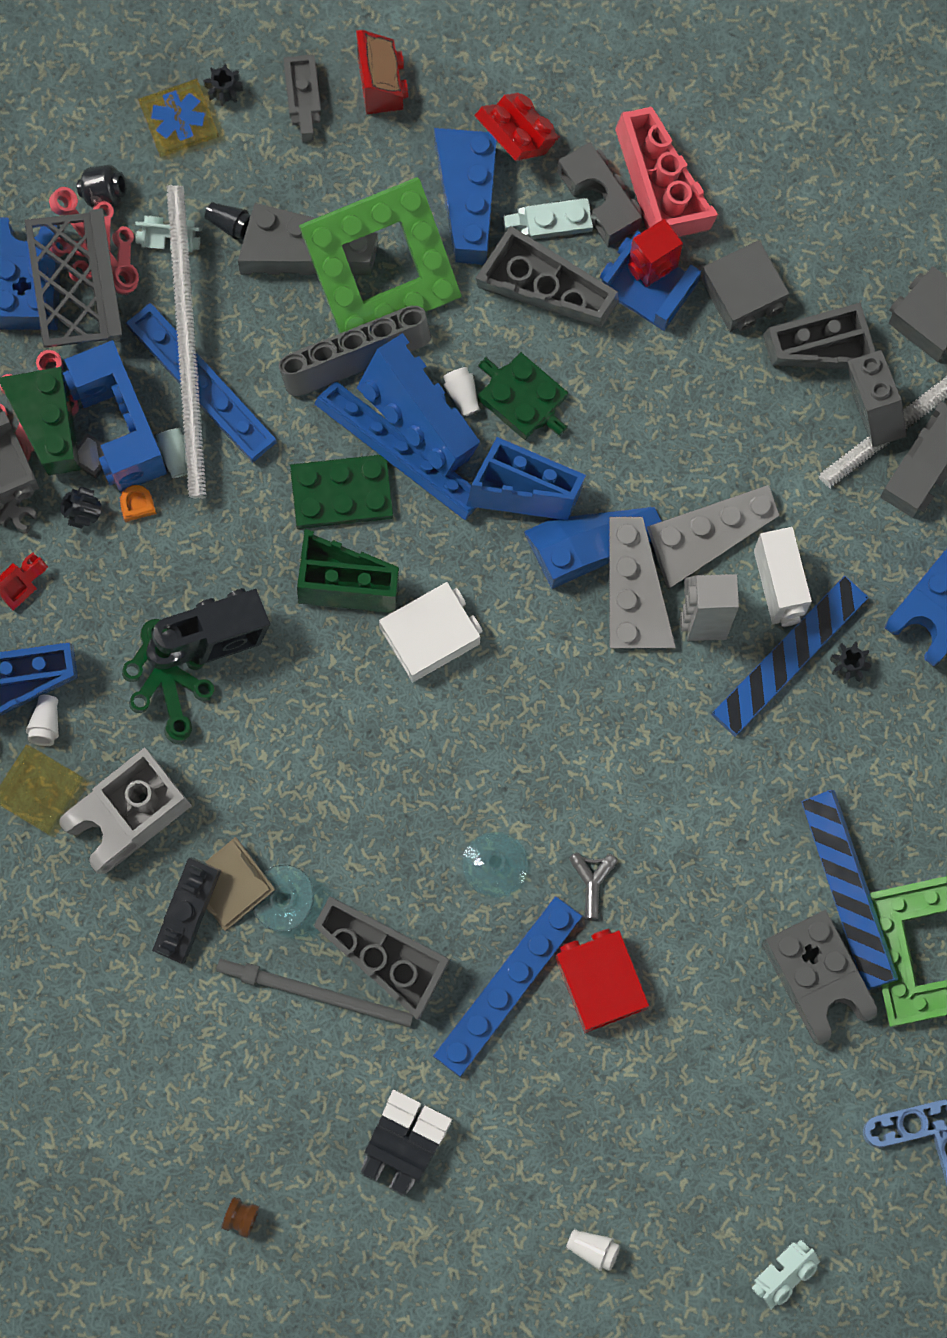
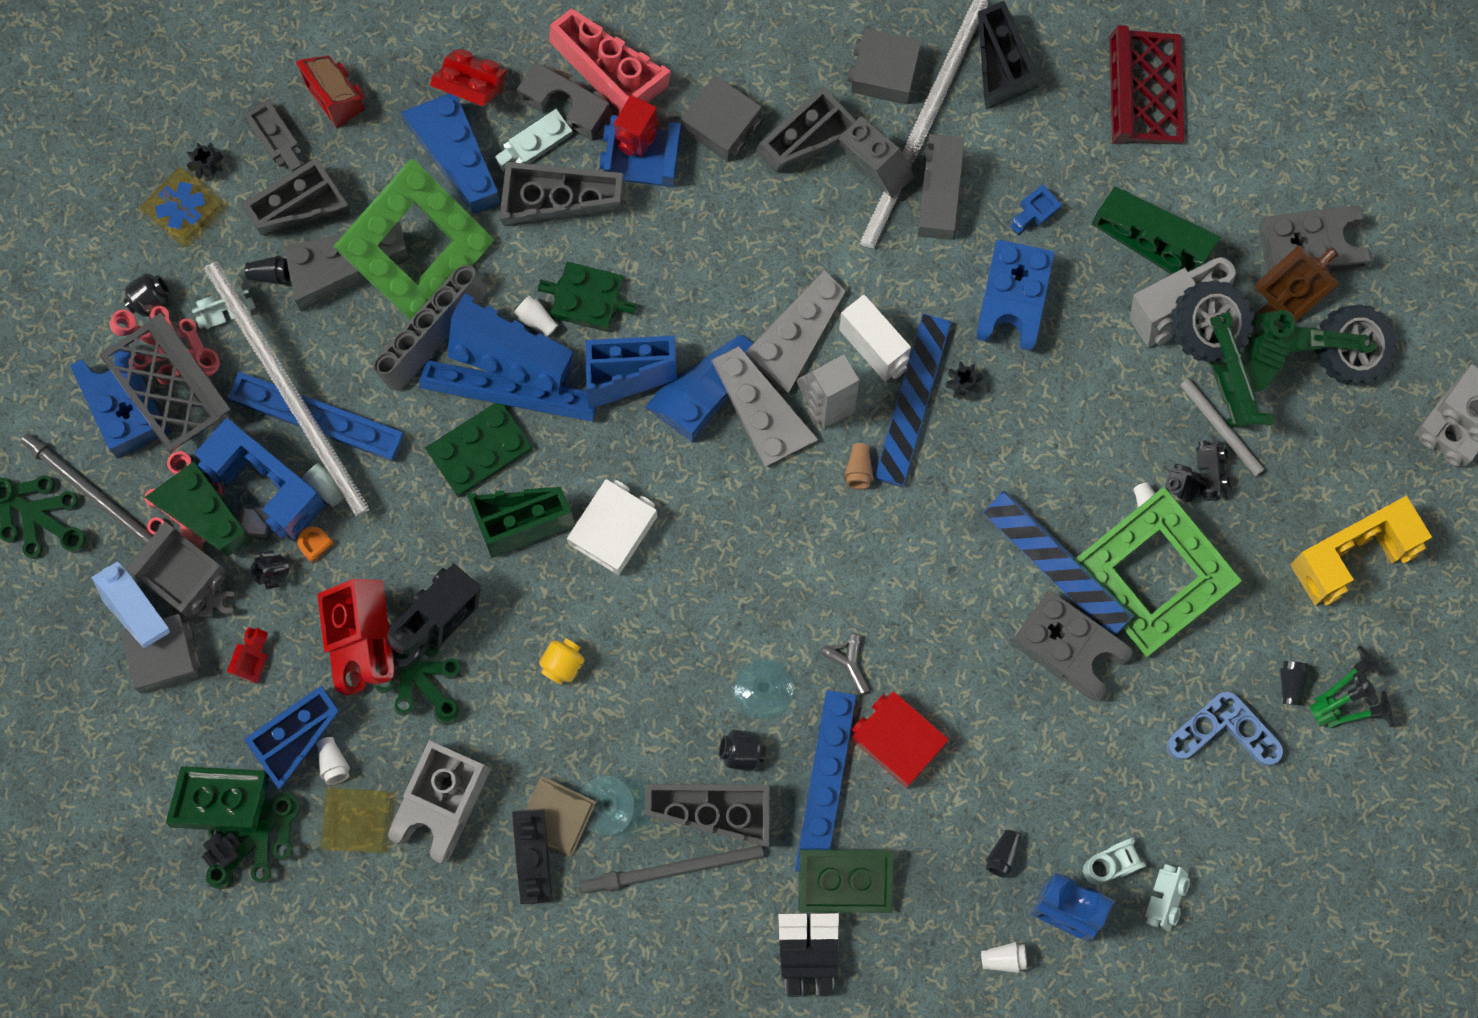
camera: 25 degrees left, 0 degrees up
none -> dark grey wedge [242,157,350,235]
none -> red brick [317,579,394,696]
none -> yellow head [539,638,585,685]
none -> black head [719,729,766,772]
none -> dark green plate [798,848,894,913]
none -> medium nougat cone [844,443,873,490]
none -> black cone [986,830,1022,878]
none -> blue brick [1030,873,1114,942]
none -> light aqua piece [1083,838,1146,885]

